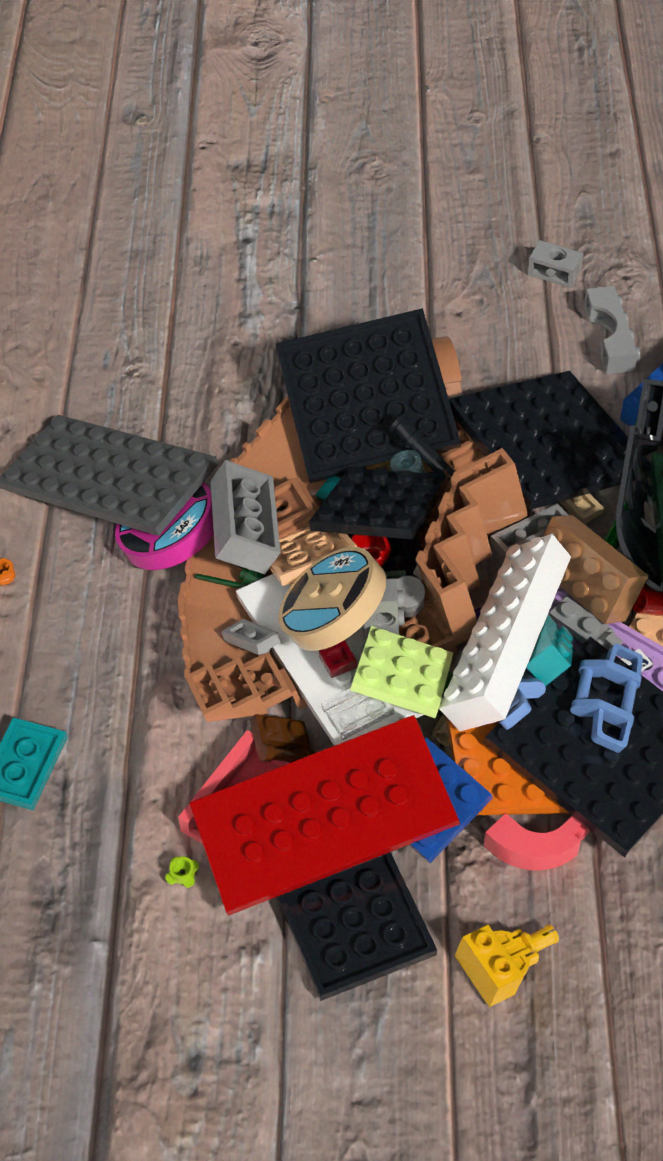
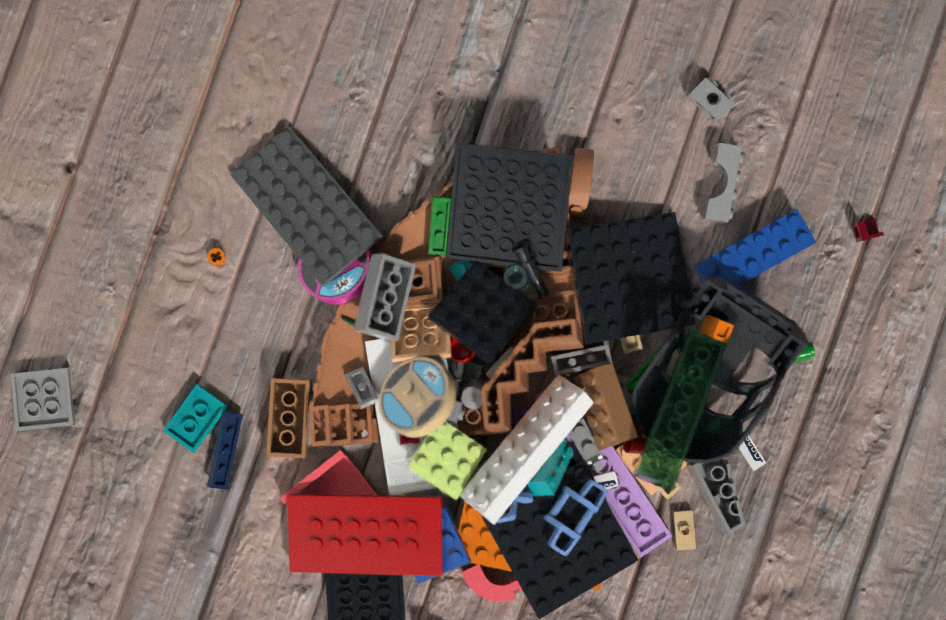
camera: 15 degrees right, 35 degrees up
lime plate [165,856,199,888] -> none
reddish brown plate [250,714,316,762] -> none
none -> dark blue plate [207,411,243,490]
none -> medium nougat brick [266,378,312,458]
none -> green plate [427,196,451,255]

